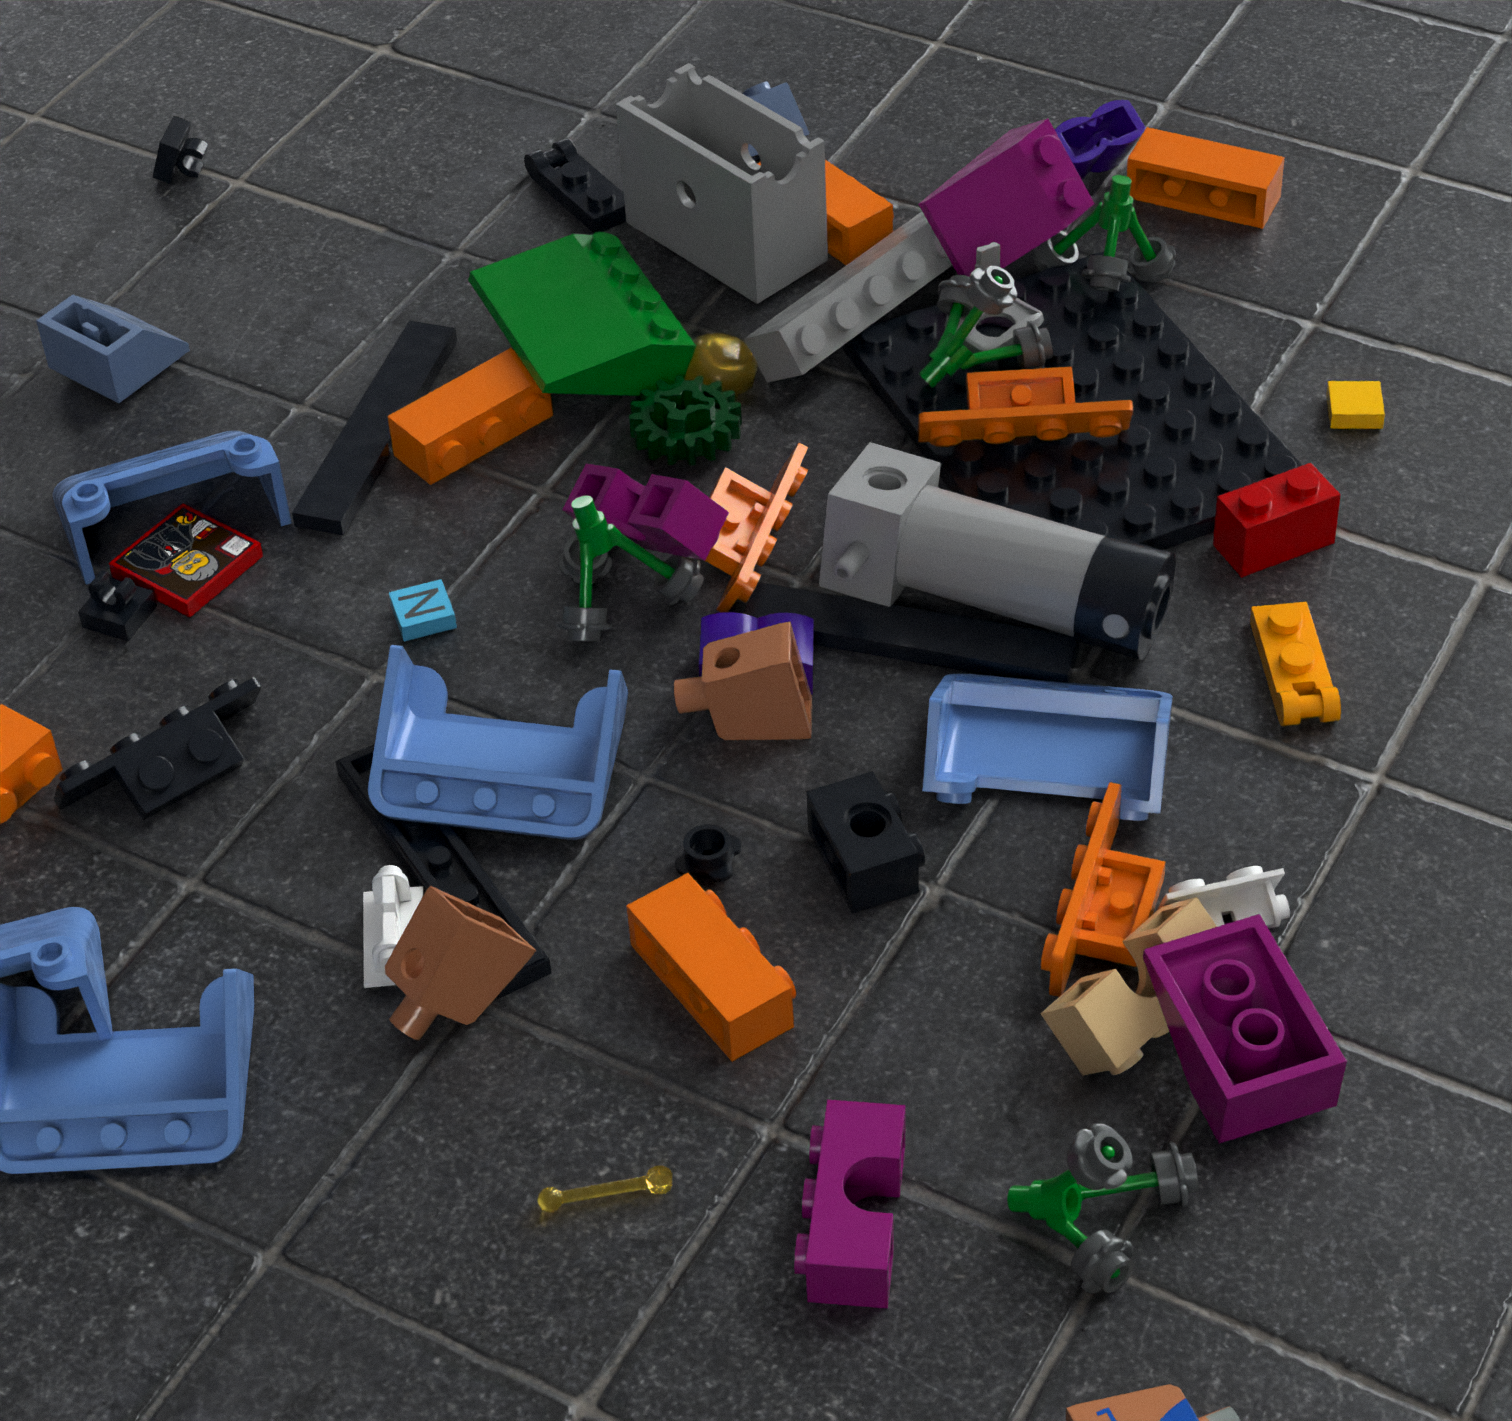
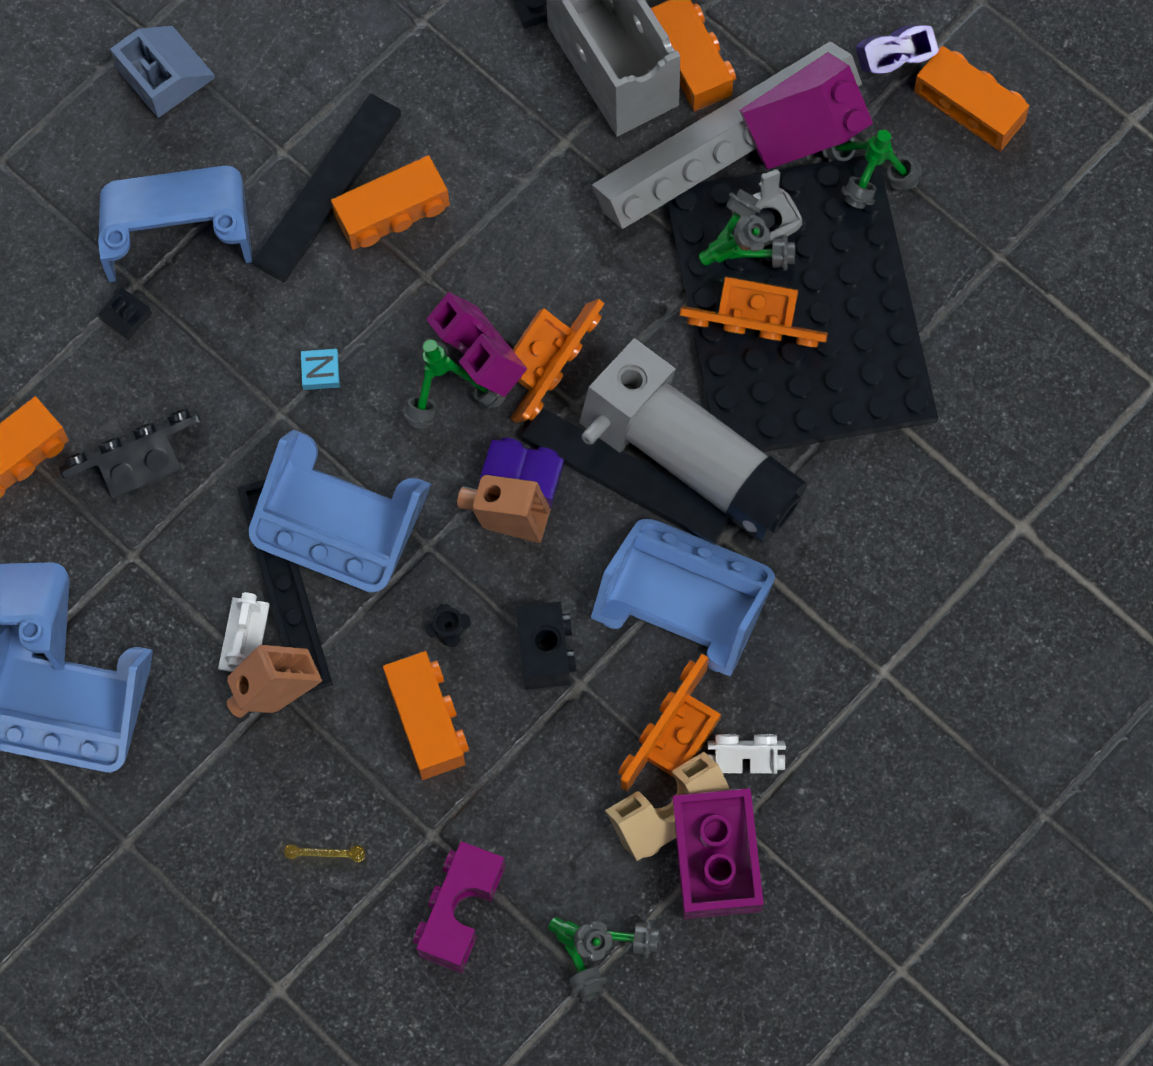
camera: 15 degrees right, 25 degrees up
tile [108,503,263,618] -> none
green slope [468,232,696,396] -> none
dark green gear [629,375,742,466] -> none
clear yellow hair [684,333,758,398] -> none
red brick [1213,463,1341,578] -> none
light orange plate [1250,602,1341,726] -> none
yellow tile [1326,381,1385,429] -> none

